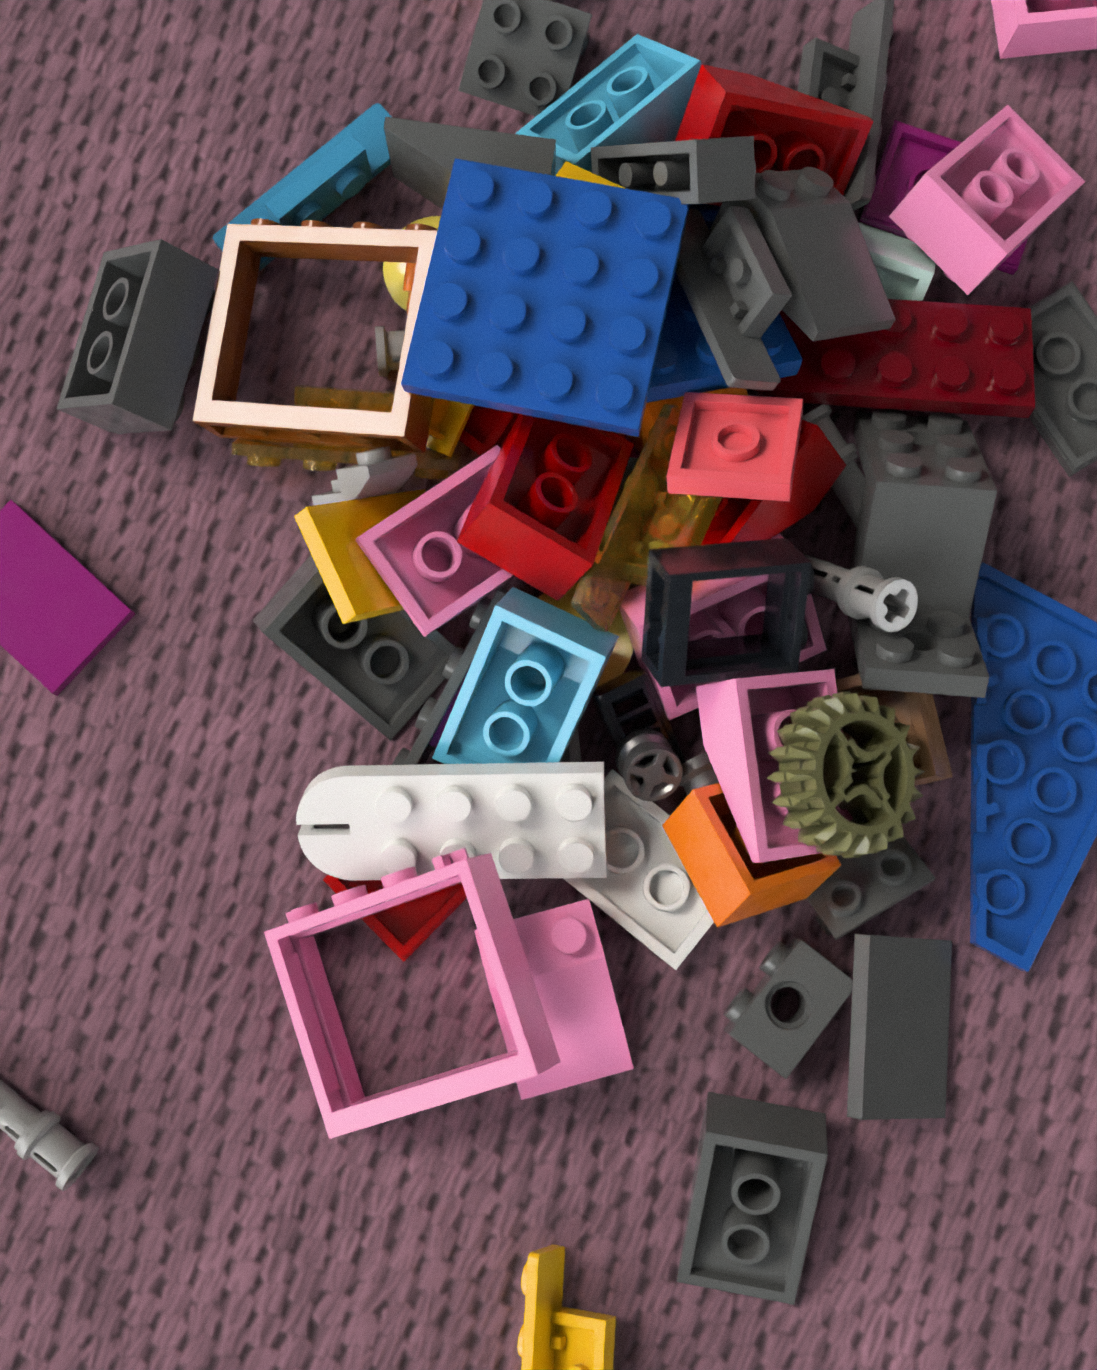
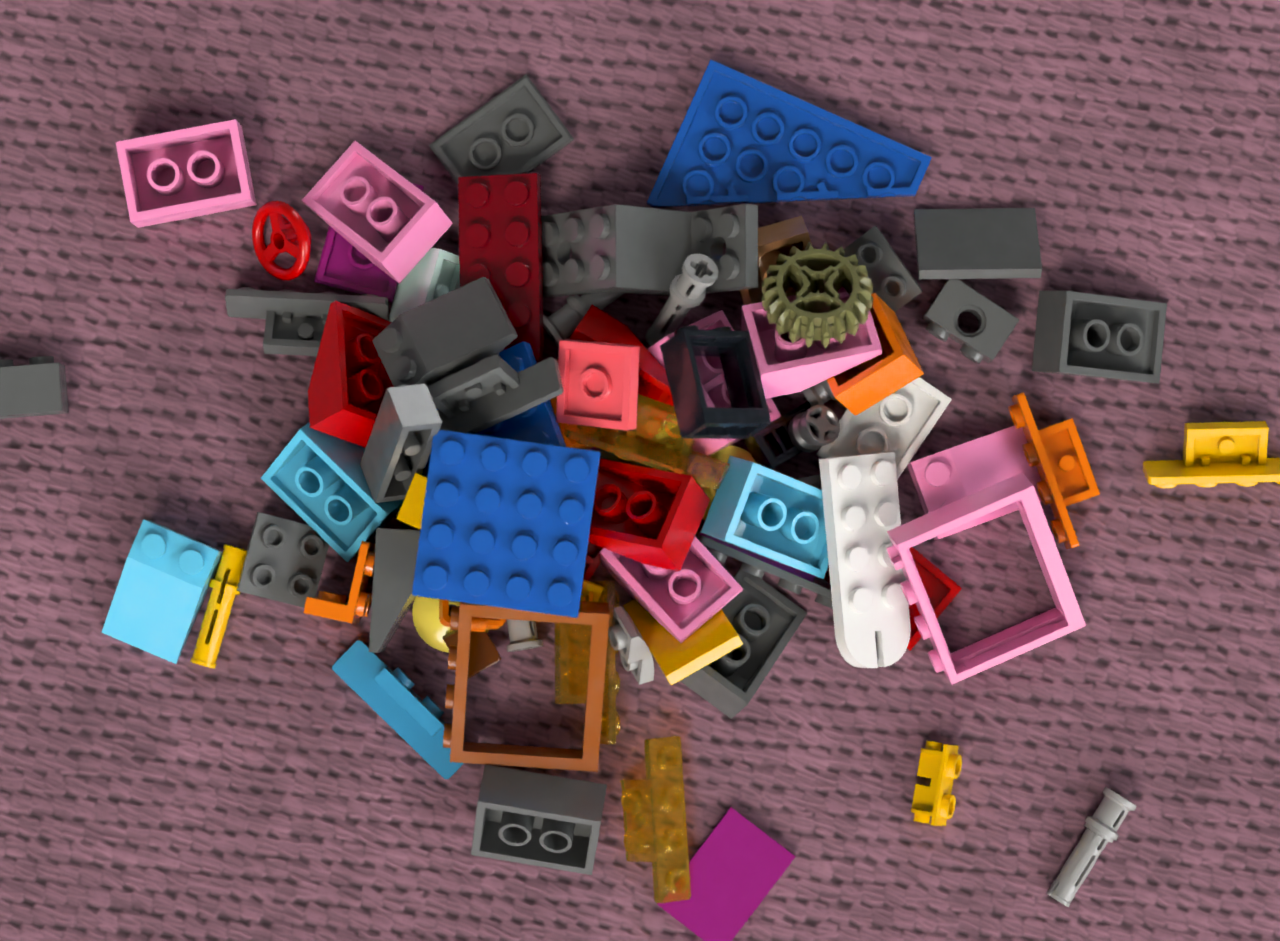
camera: 100 degrees left, 5 degrees up
none -> red piece [252,201,311,280]
none -> orange bracket [303,541,375,623]
none -> reddish brown slope [442,630,501,679]
none -> clear yellow bracket [621,736,691,903]
none -> yellow hinge [911,740,962,826]
none -> orange bracket [1009,392,1100,549]

